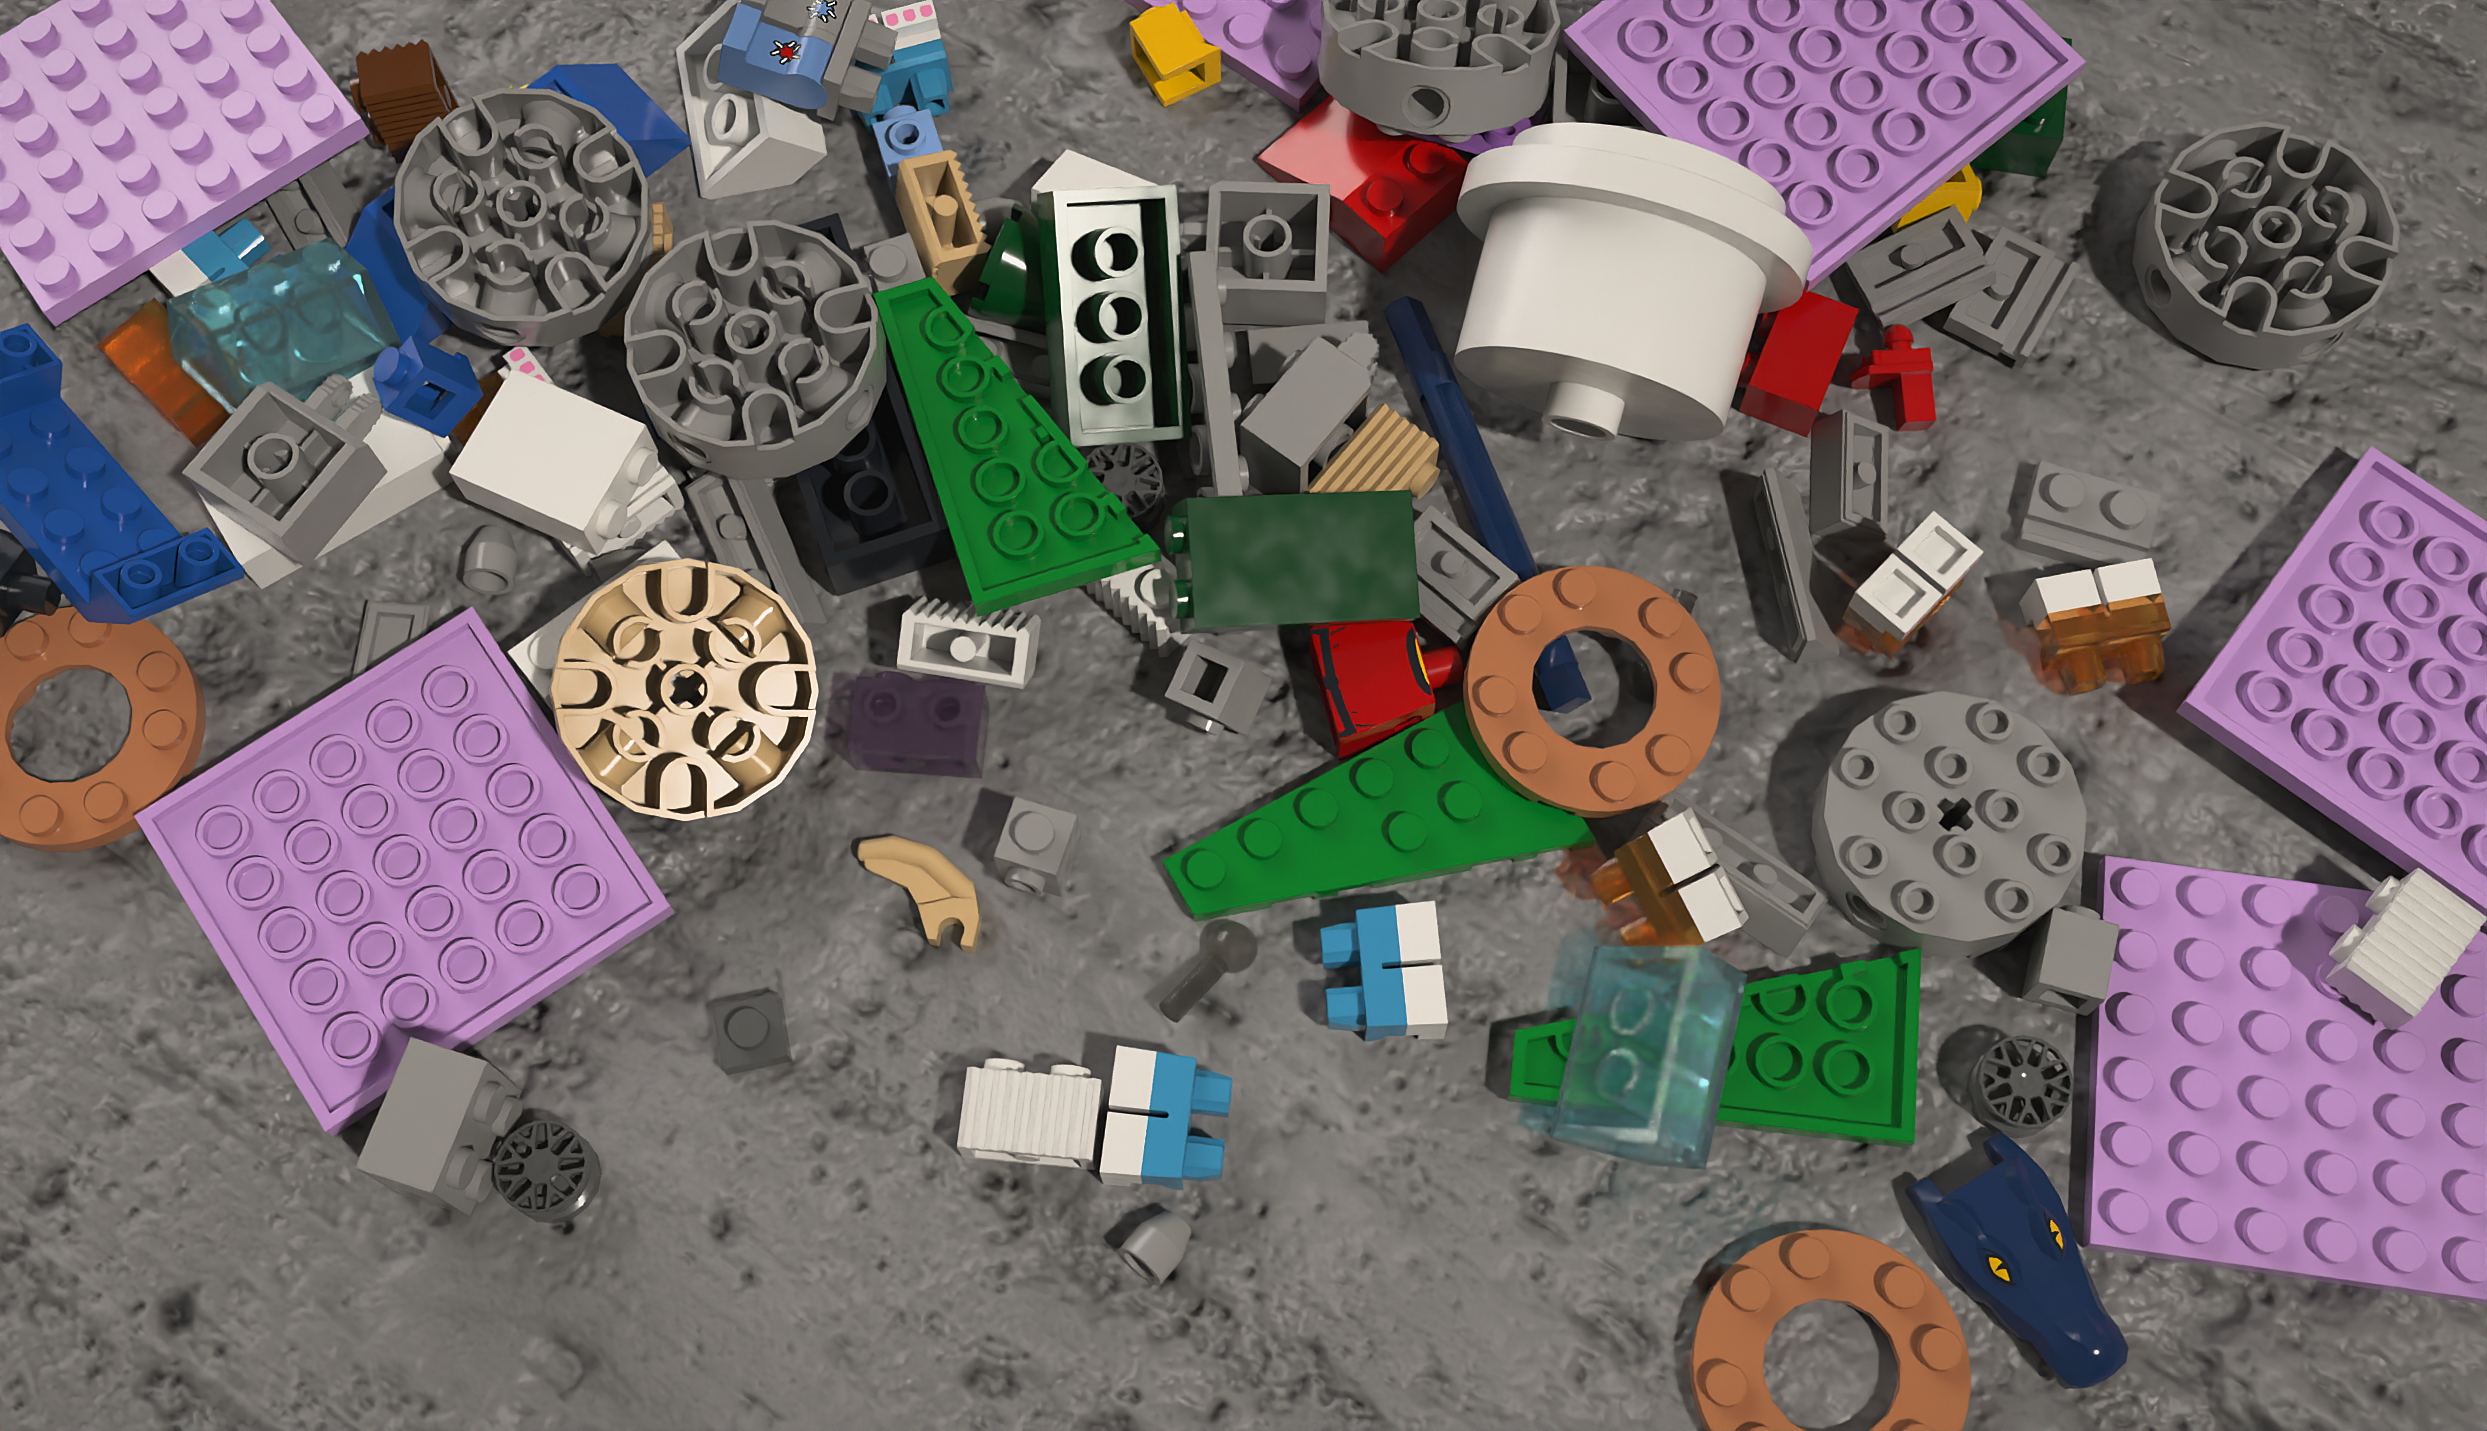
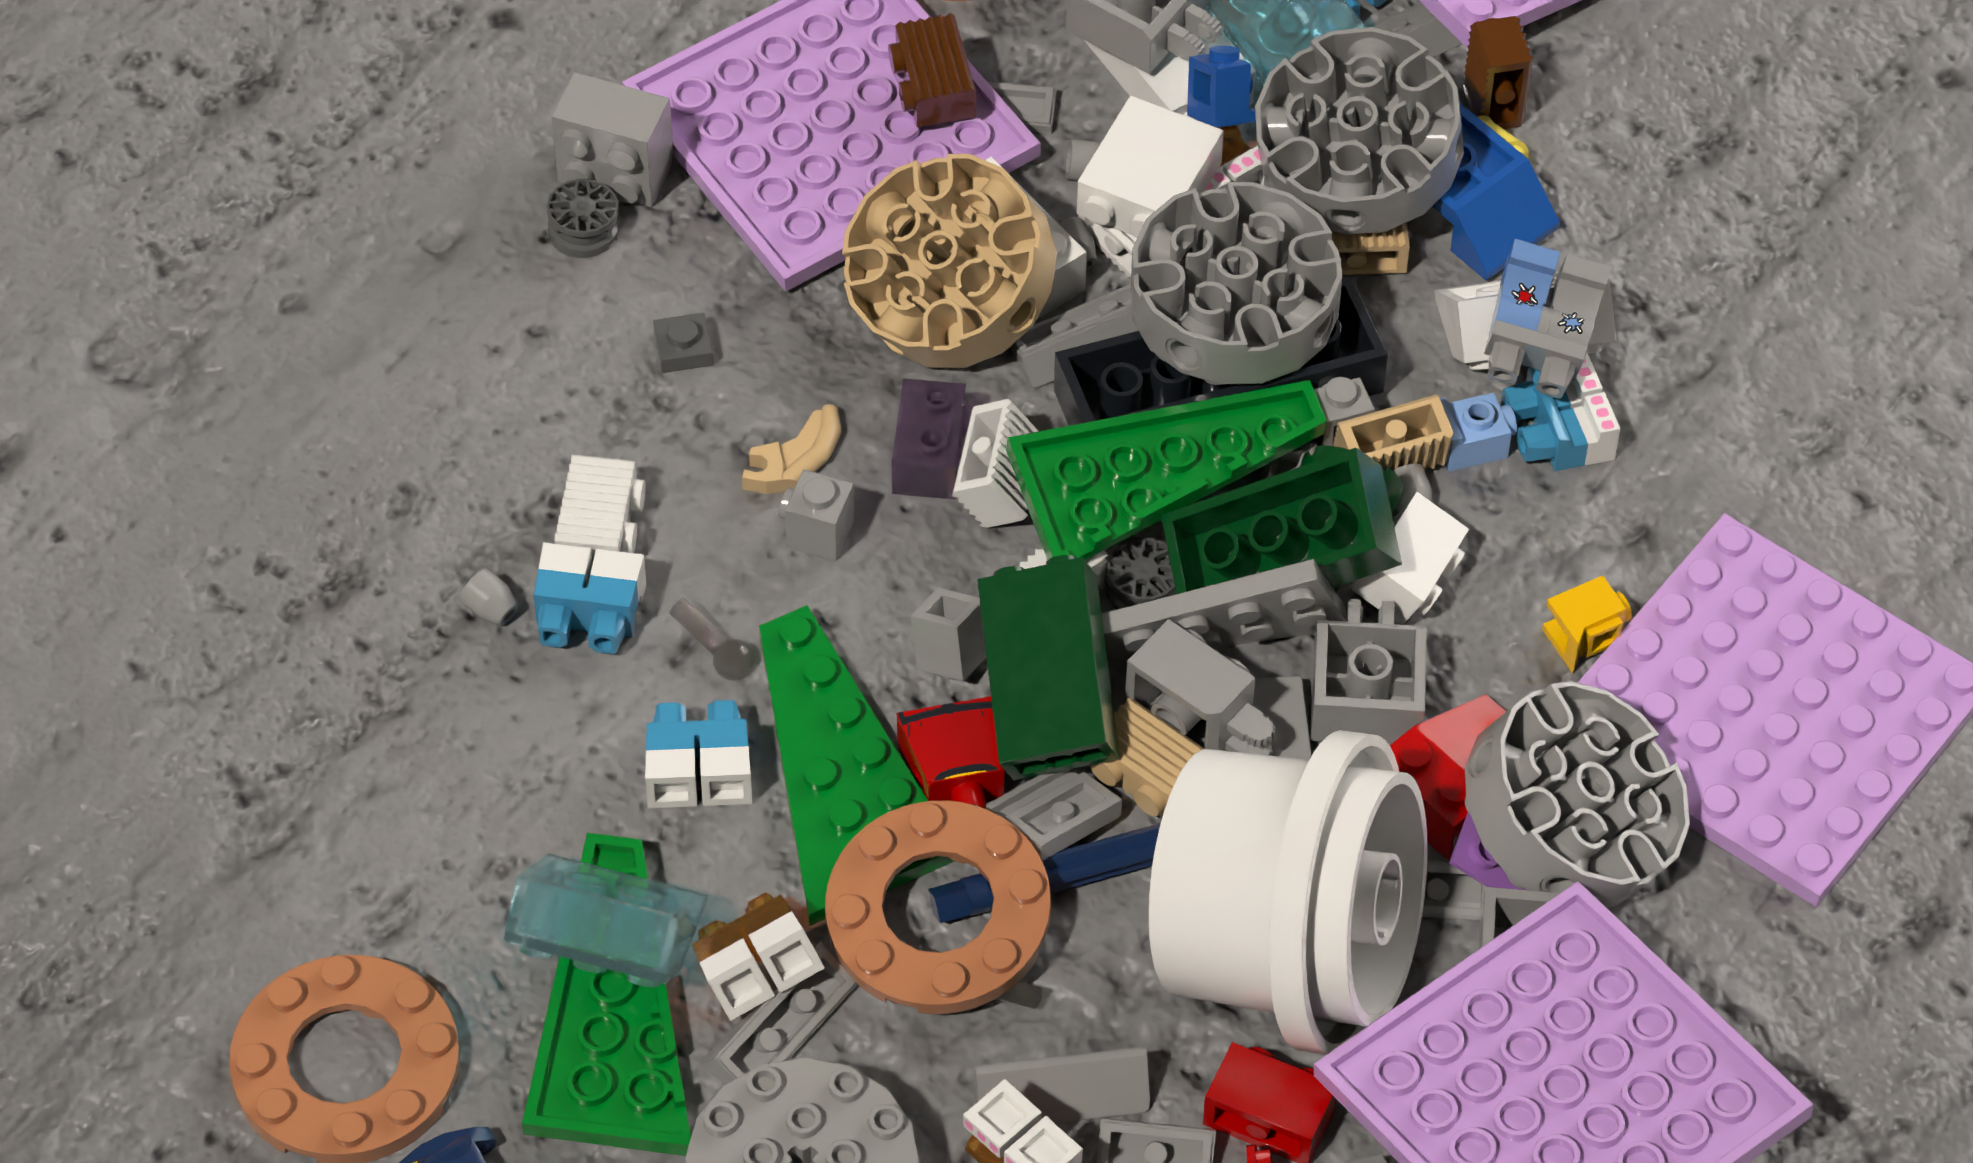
camera: 90 degrees right, 15 degrees down
none -> reddish brown brick [888,13,976,127]

